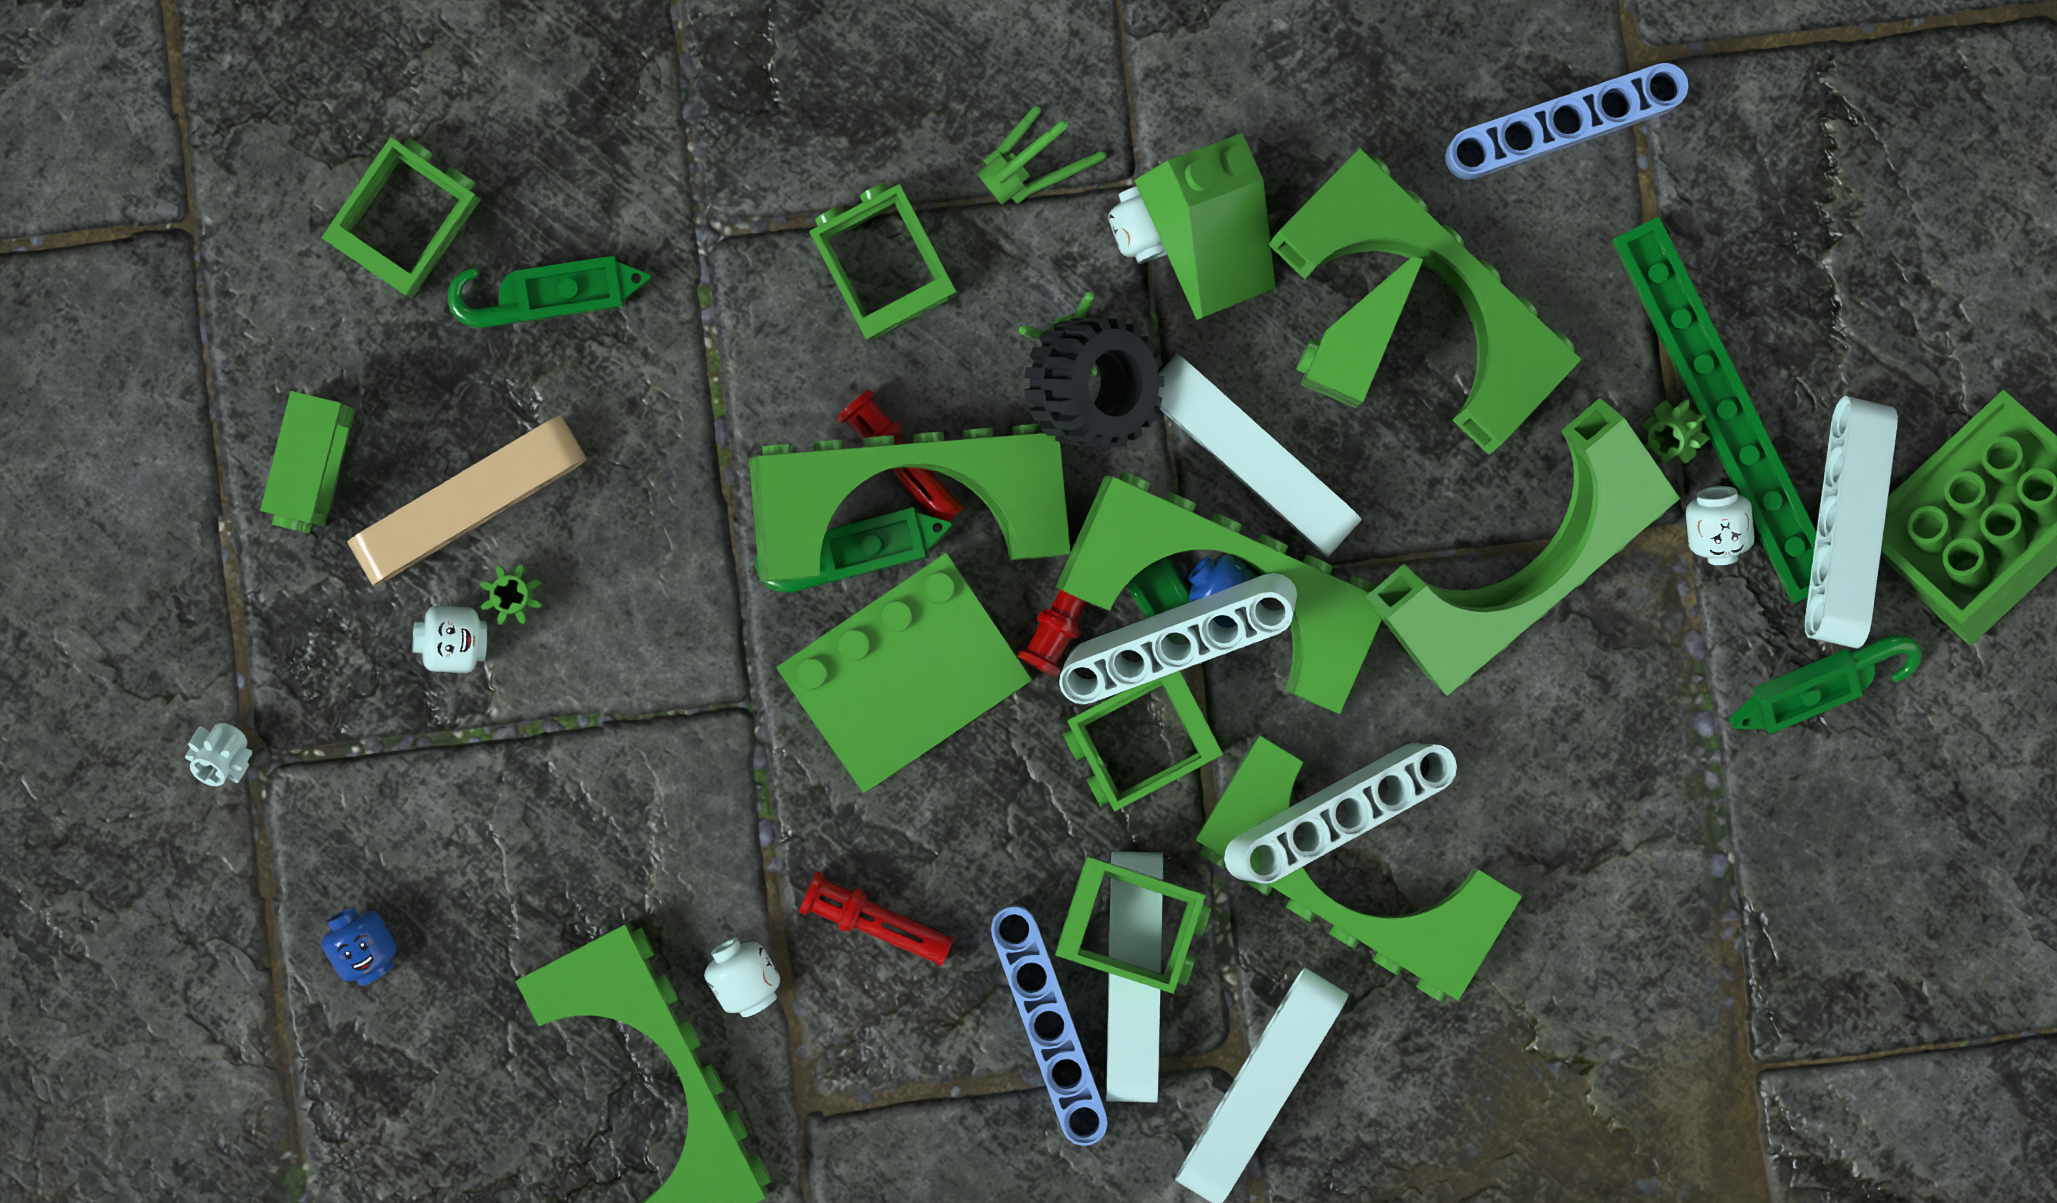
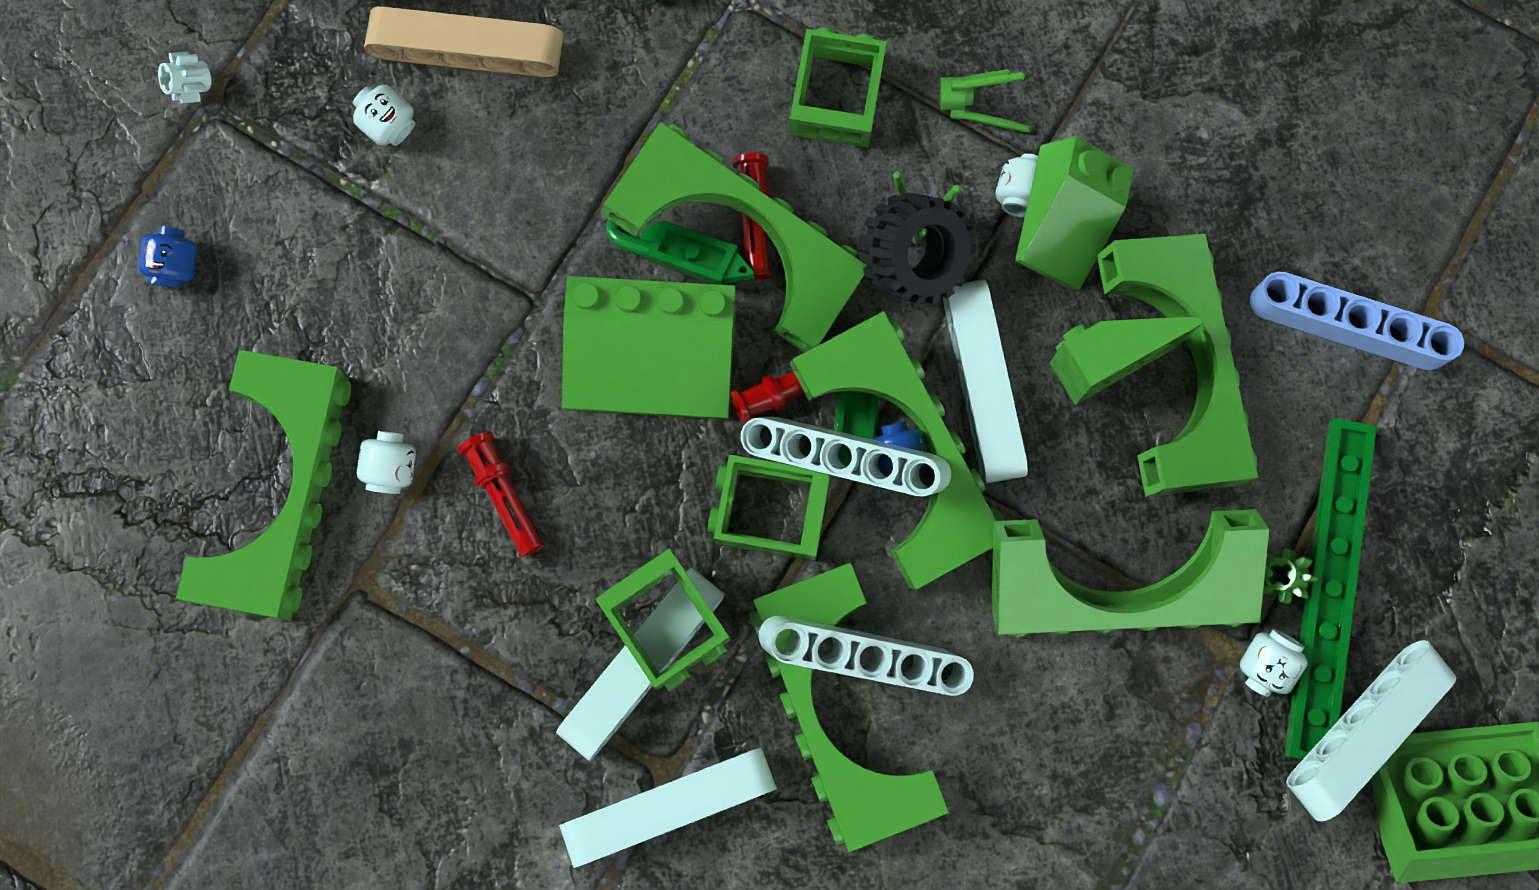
camera: 40 degrees right, 10 degrees down
bright green gear [480,565,543,625] -> none
light blue beam [991,904,1107,1146] -> none
green plate [1729,635,1922,735] -> none

